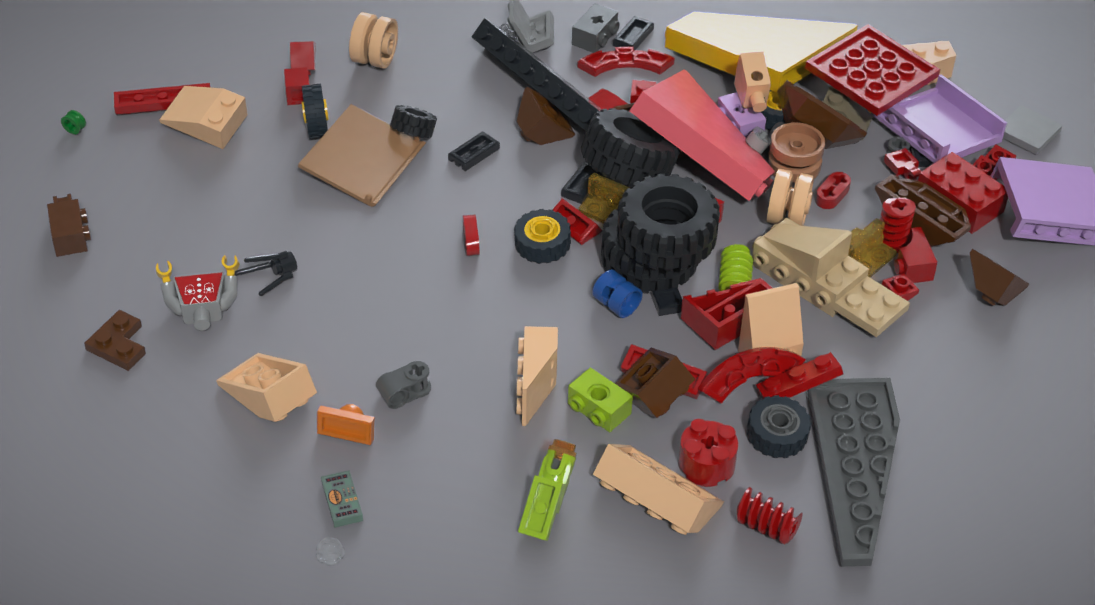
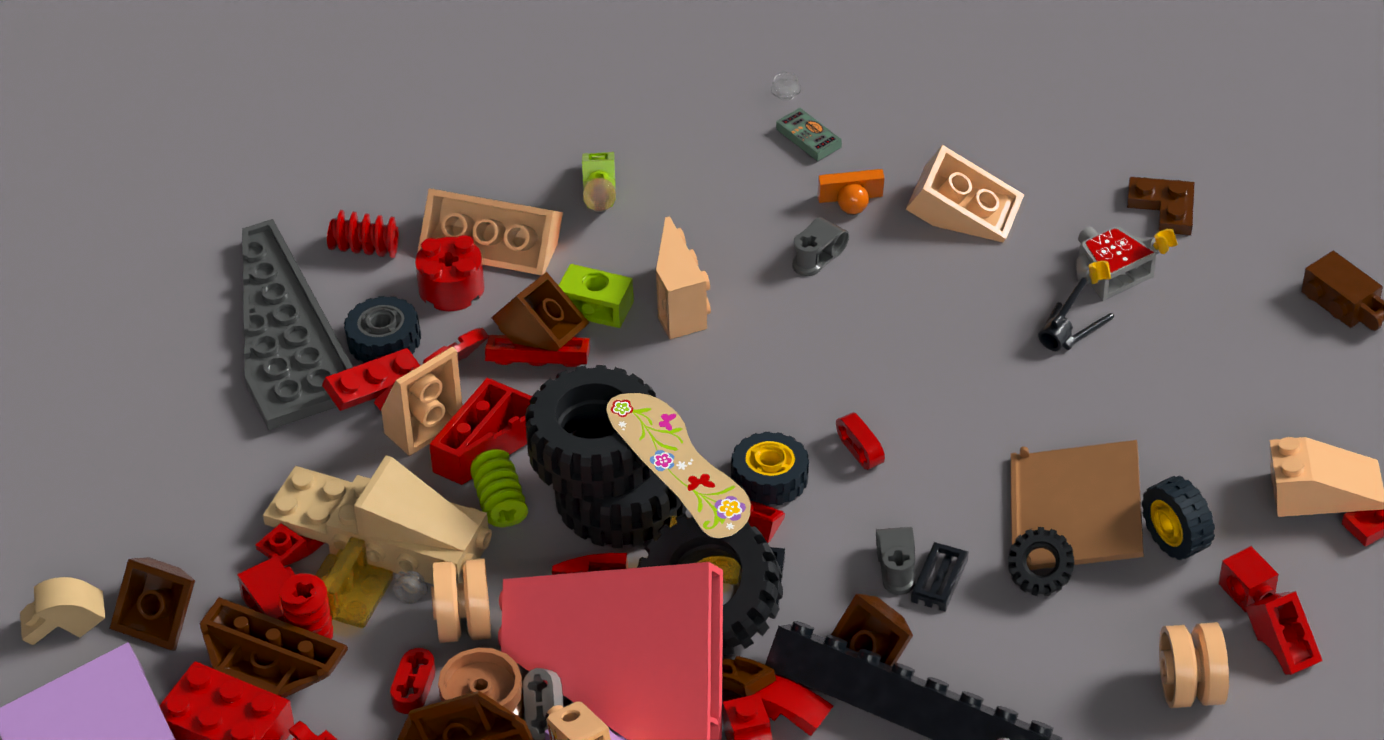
camera: 160 degrees right, 0 degrees up
none -> tan brick [20,577,105,645]
none -> tan sticker [606,393,751,539]
none -> dark grey piece [876,527,915,595]

